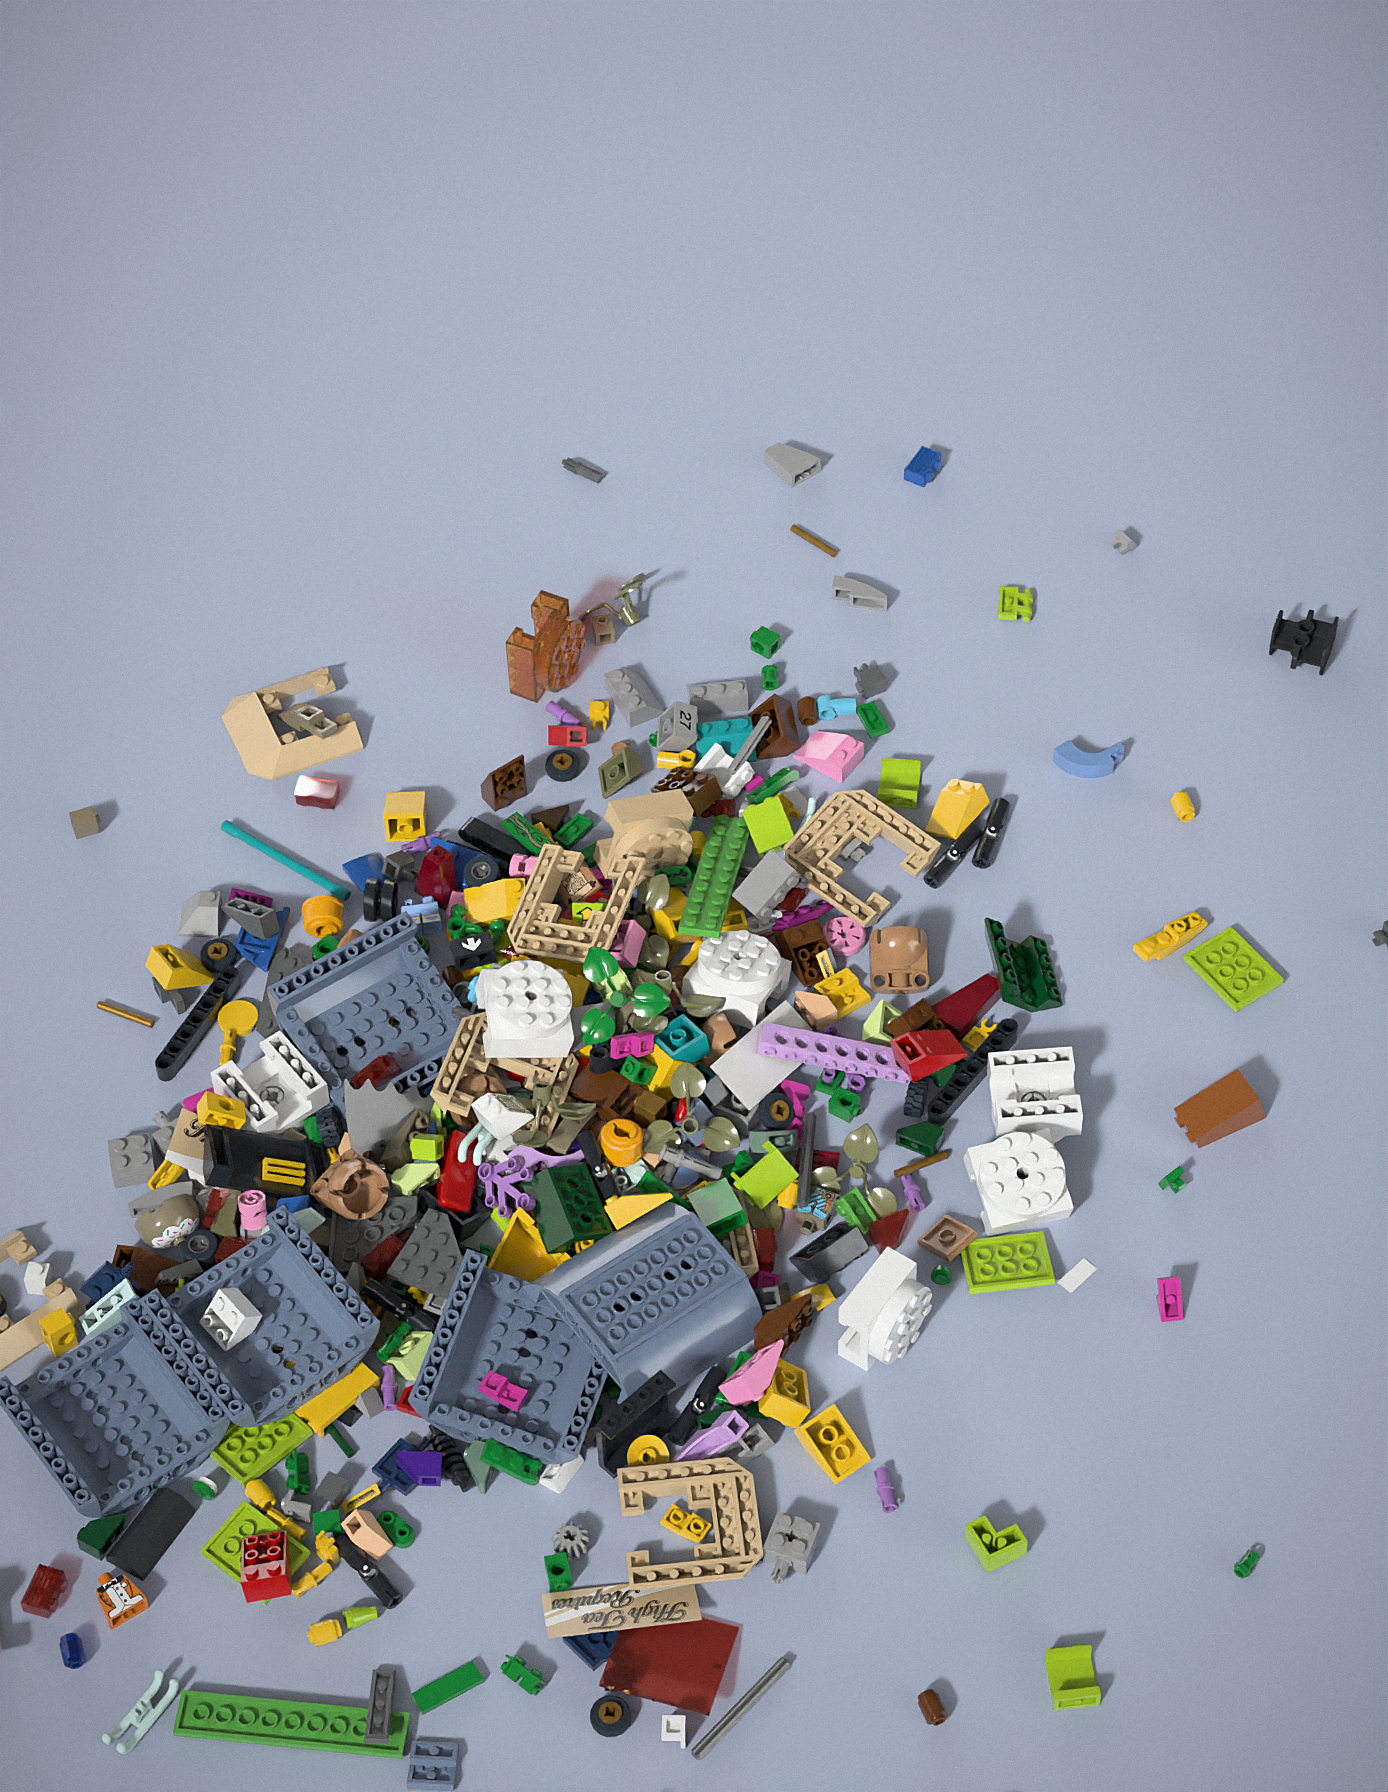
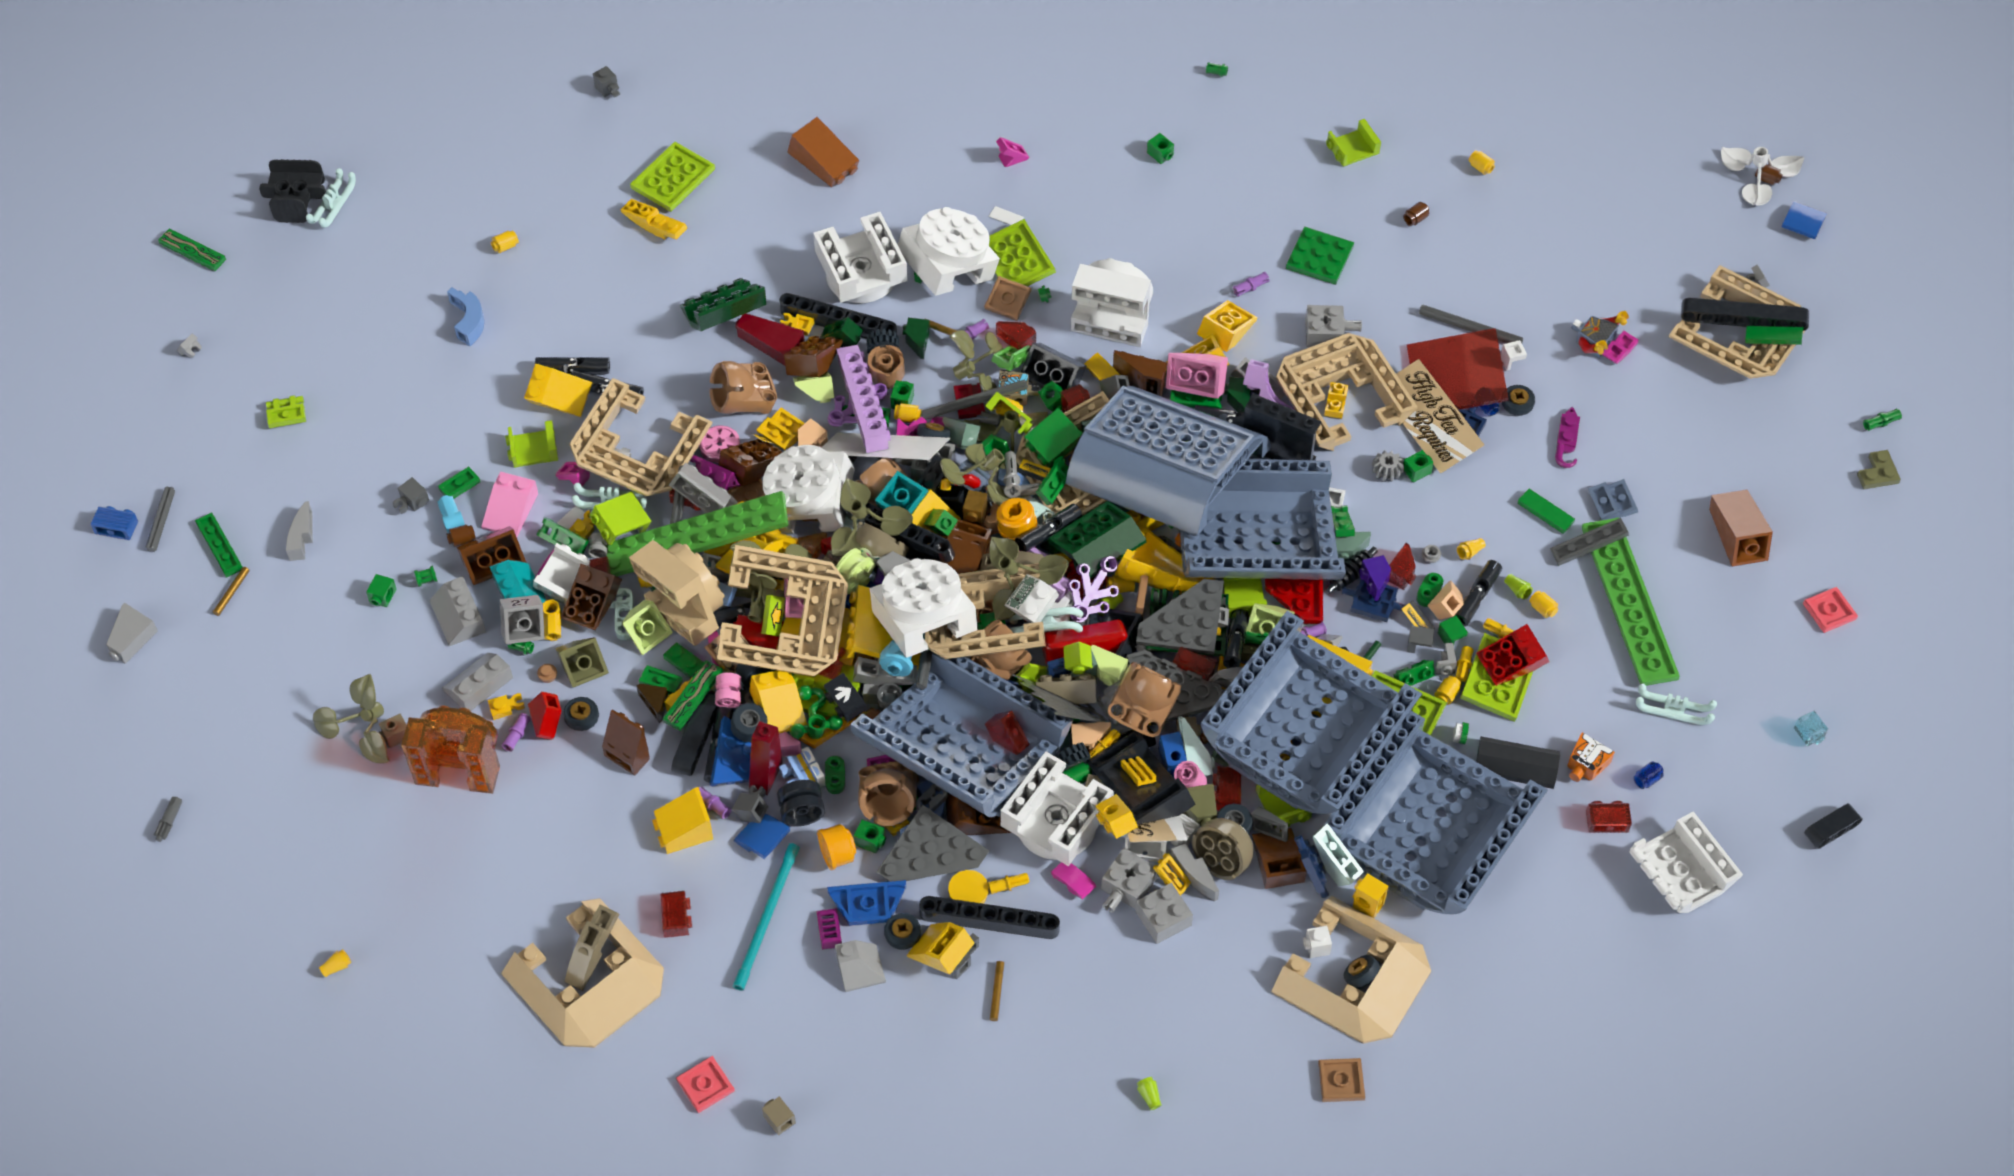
camera: 110 degrees left, 5 degrees up
dark green slope [77,1514,128,1561] -> none
white slope [199,1288,263,1351] -> none
clear red plate [202,1188,223,1228] -> none
dark grey slope [221,897,280,940] -> none
yellow plate [315,1530,340,1565] -> none
dark pink slope [478,1371,529,1412] -> none
green hinge [500,1654,548,1696] -> none
green plant [581,946,671,1046] -> none
yellow slope [604,1192,673,1230] -> none
dark pink slope [610,1032,654,1059] -> none
green beam [654,866,693,887] -> none
light grey axle [728,716,772,775] -> none
red slope [890,1029,968,1082] -> none
lime brick [965,1515,1028,1573] -> none
green tile [1158,1165,1186,1194] -> none
none -> dark grey axle [145,486,175,552]
none -> green tile [158,228,226,271]
none -> green tile [195,512,243,578]
none -> light aqua piece [306,168,356,228]
none -> yellow cone [319,949,352,977]
none -> coral tile [676,1056,735,1113]
none -> medium nougat brick [868,345,905,389]
none -> yellow brick [894,403,922,423]
none -> green brick [1038,381,1070,412]
none -> medium nougat tile [1135,575,1148,617]
none -> green brick [1147,133,1174,164]
none -> green plate [1286,226,1354,285]
none -> clear red slope [1389,543,1416,590]
none -> light grey plate [1422,545,1441,563]
none -> yellow cone [1457,538,1486,560]
none -> magenta plate [1555,407,1580,468]

